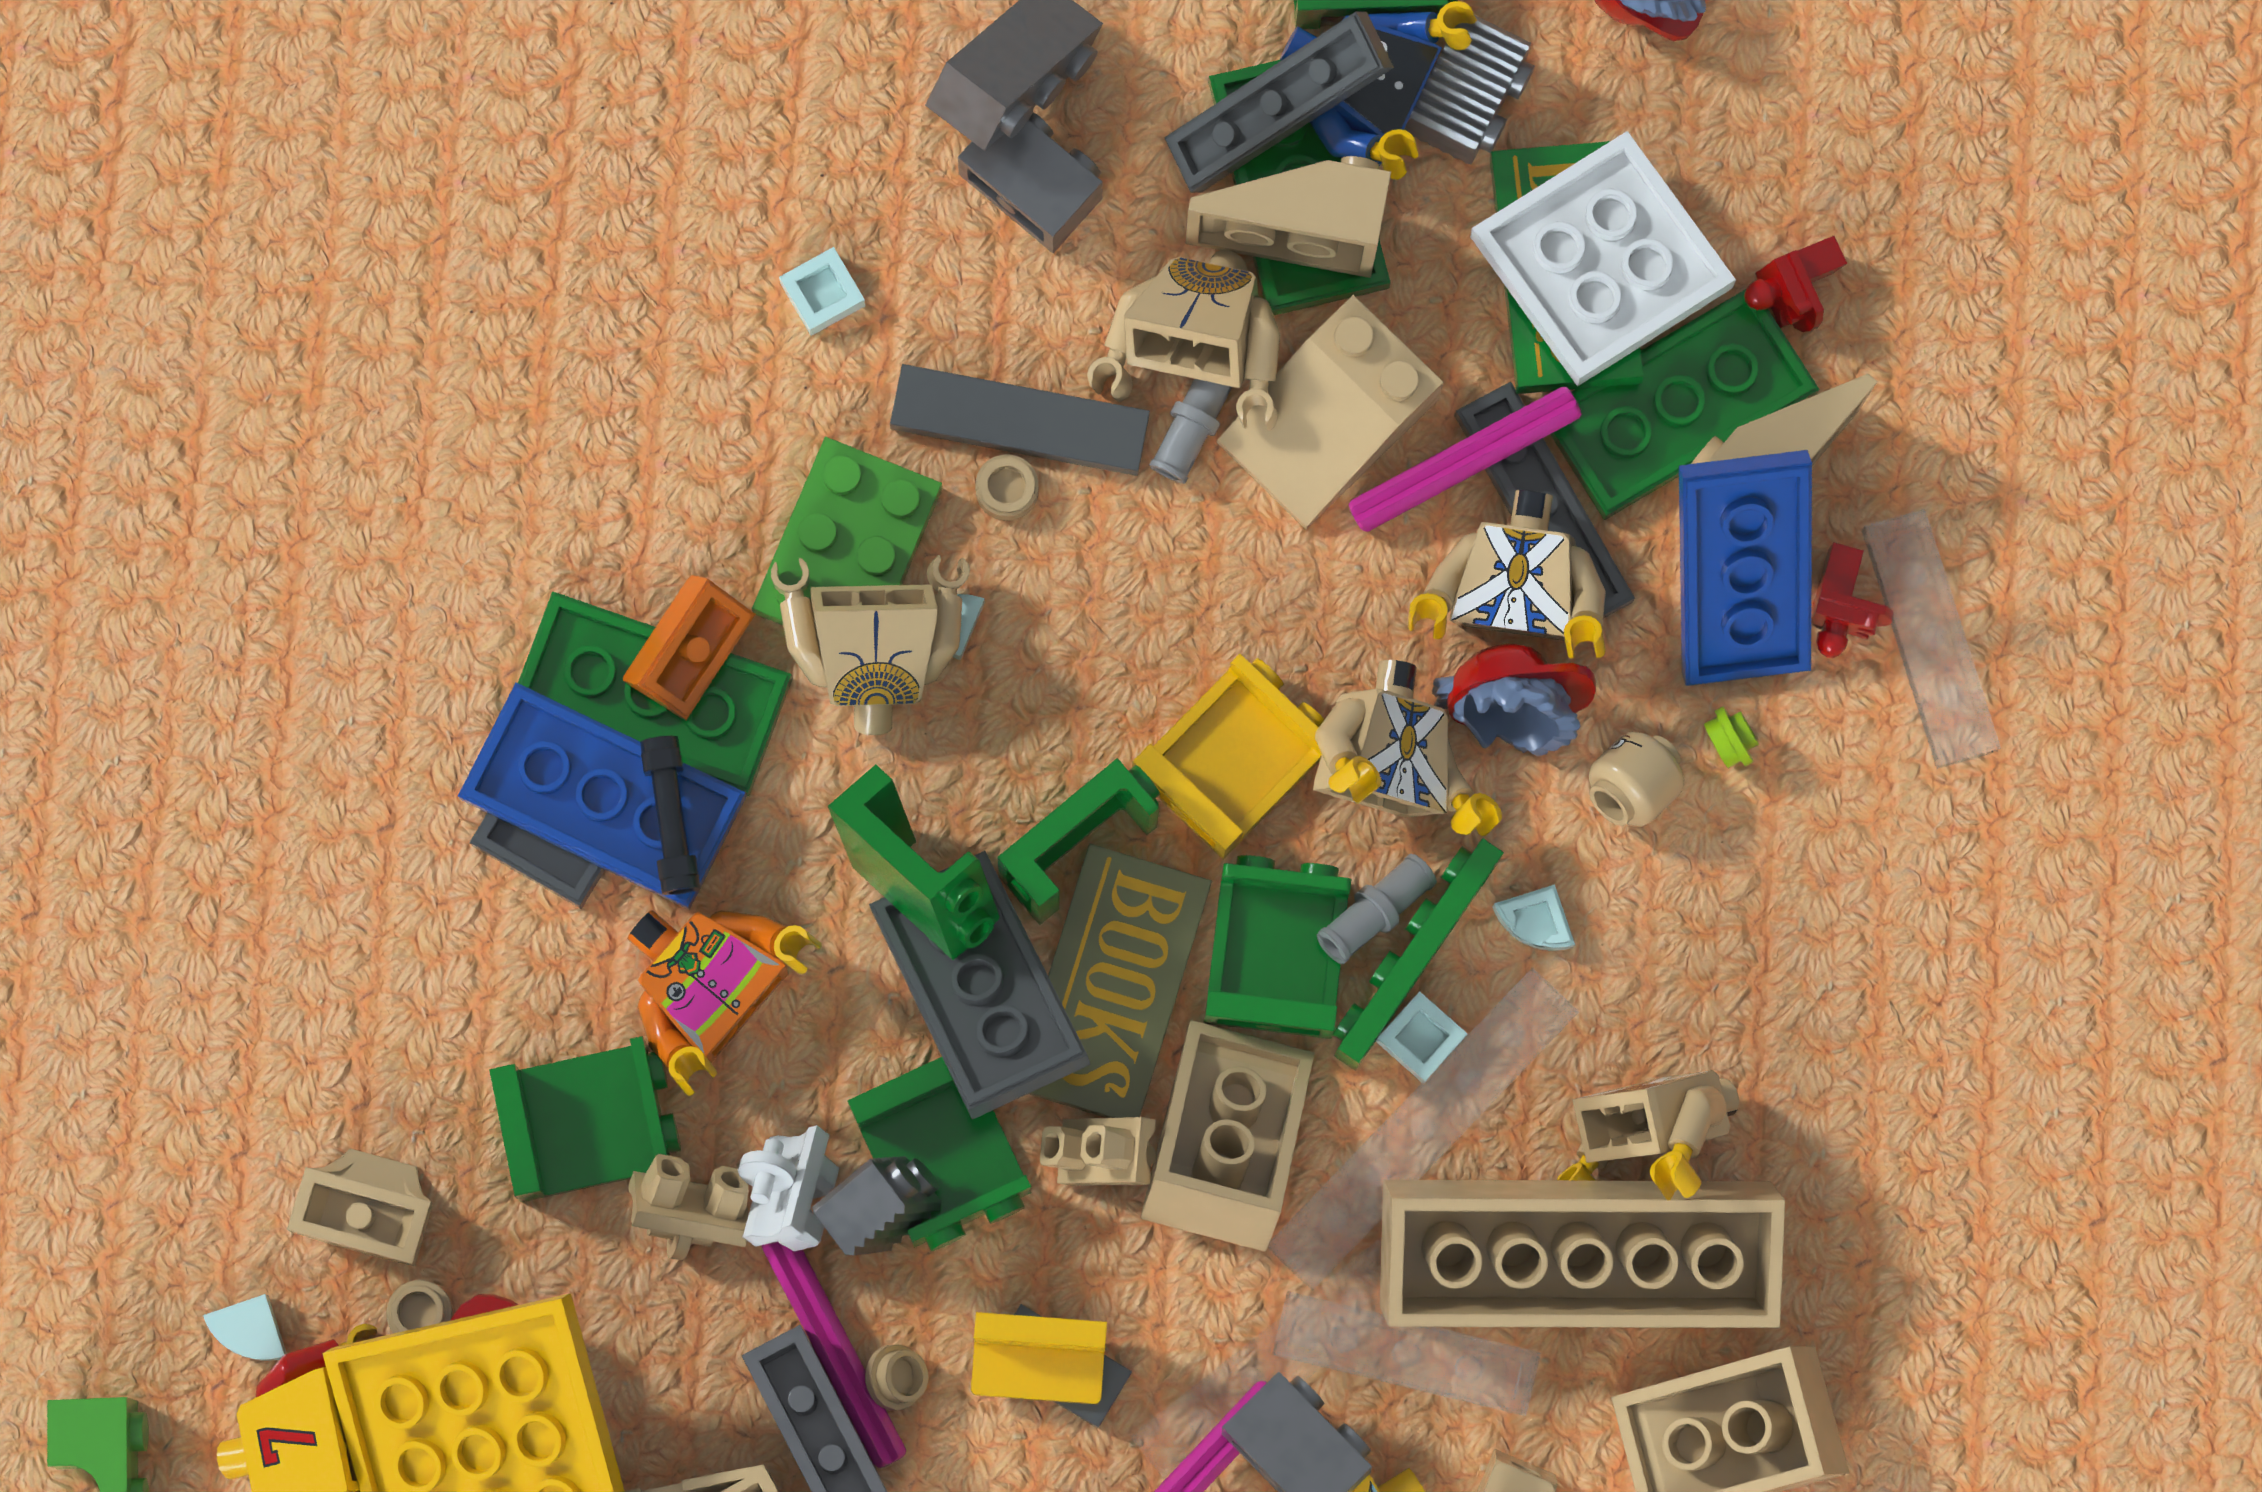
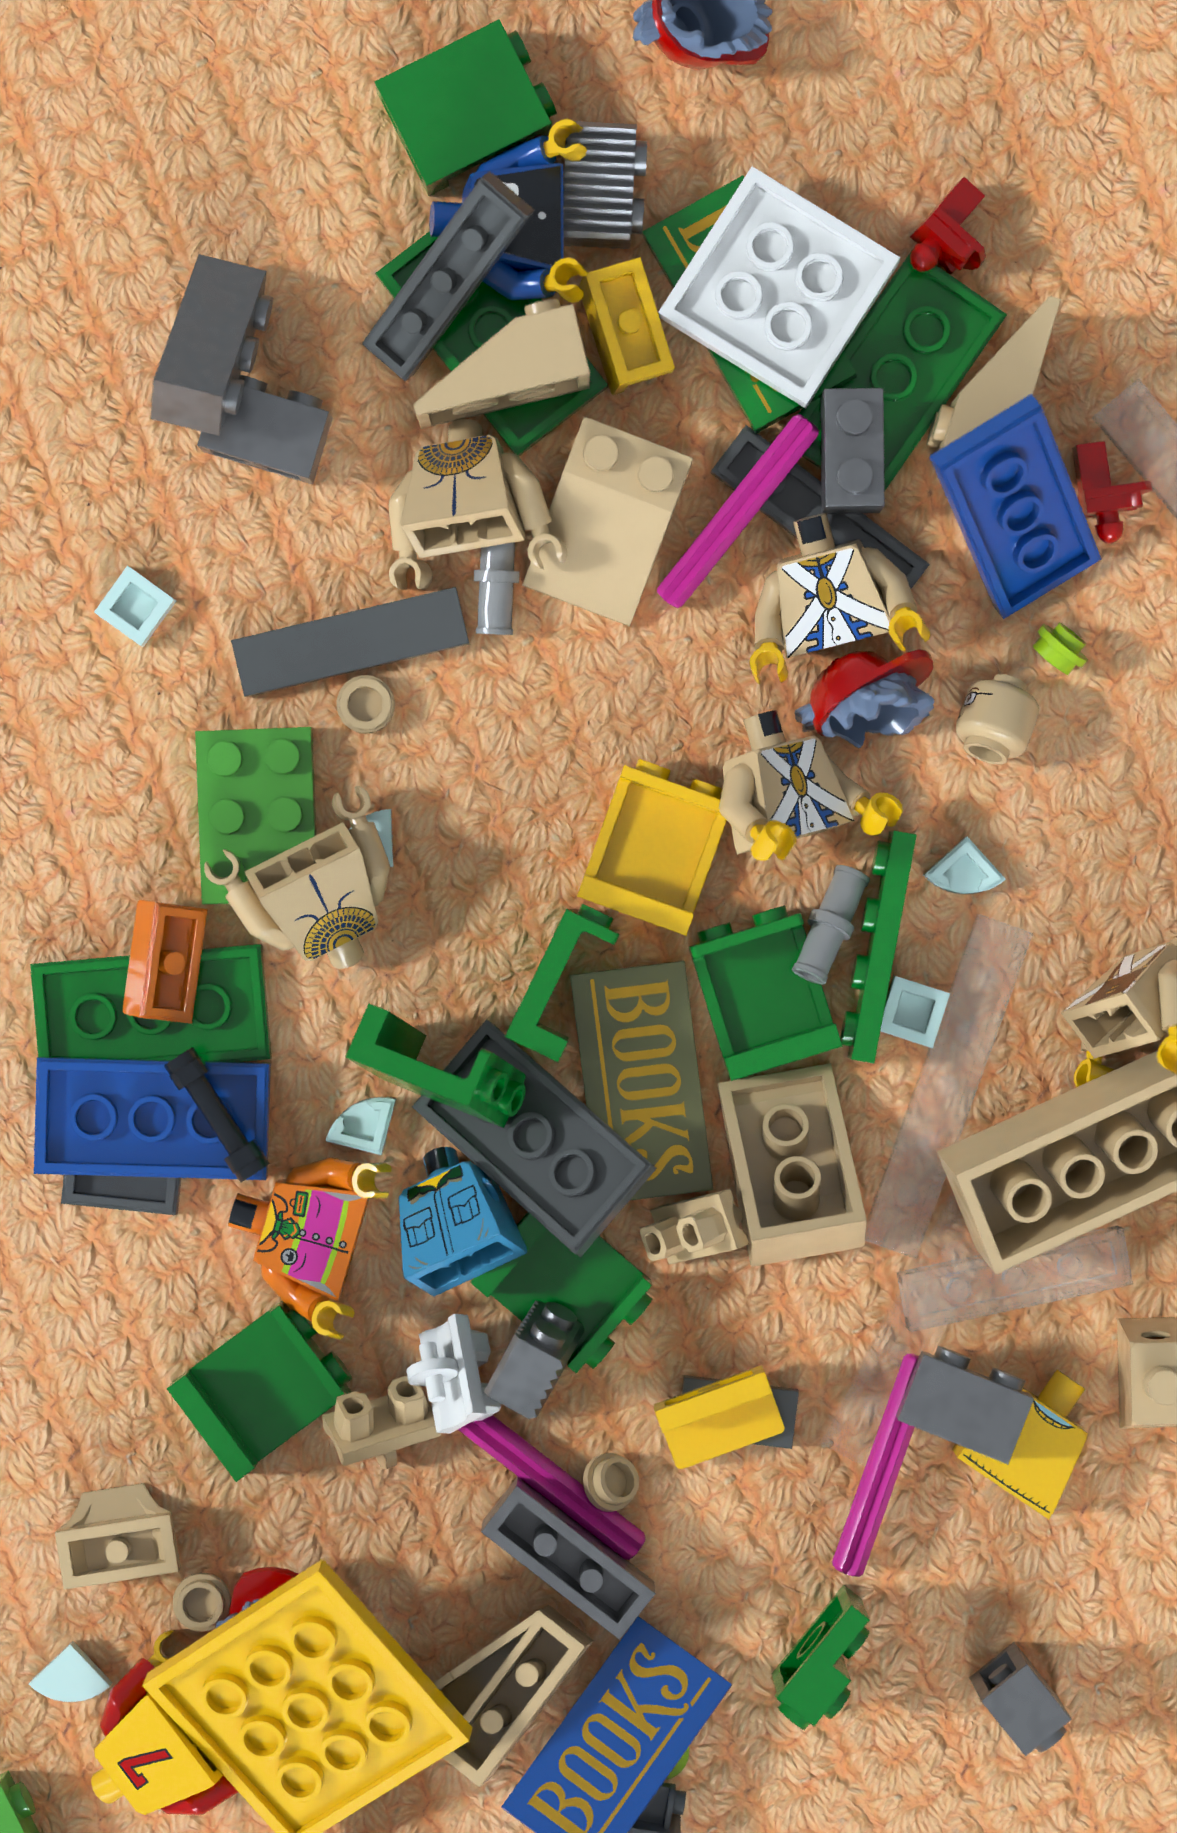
camera: 20 degrees left, 10 degrees up
none -> light aqua tile [326,1097,396,1155]
none -> dark azure torso [399,1147,528,1297]
none -> yellow panel [578,257,675,395]
none -> flat silver brick [820,388,885,514]

